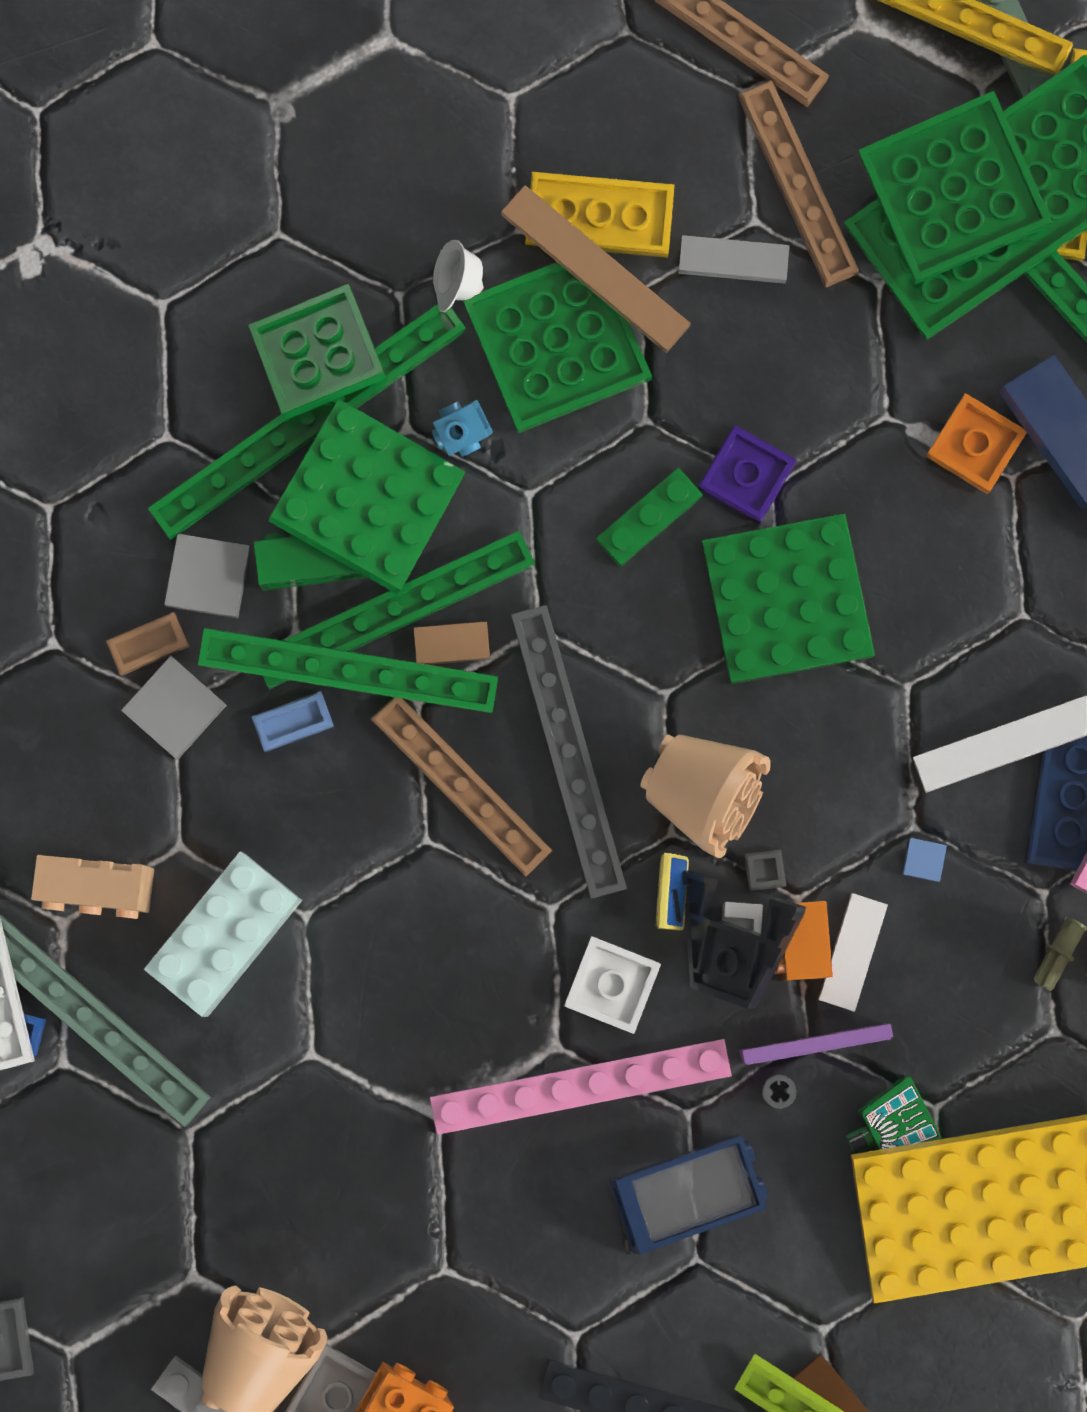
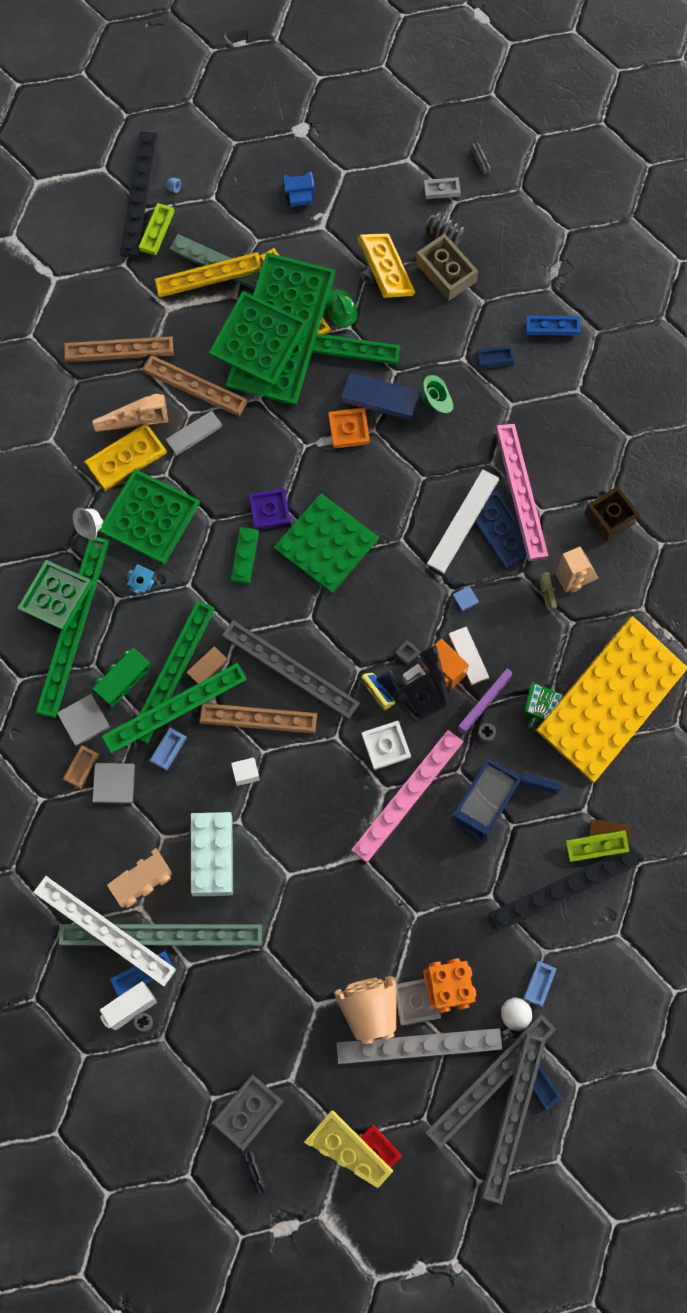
camera: 40 degrees left, 10 degrees down
green plate [268,399,466,595] -> none
medium nougat tile [501,185,691,353] -> none
light nougat cone [640,735,770,858] -> none
none -> light nougat wedge [93,394,168,432]
none -> white panel [231,758,260,786]
none -> dark blue tile [520,773,562,795]

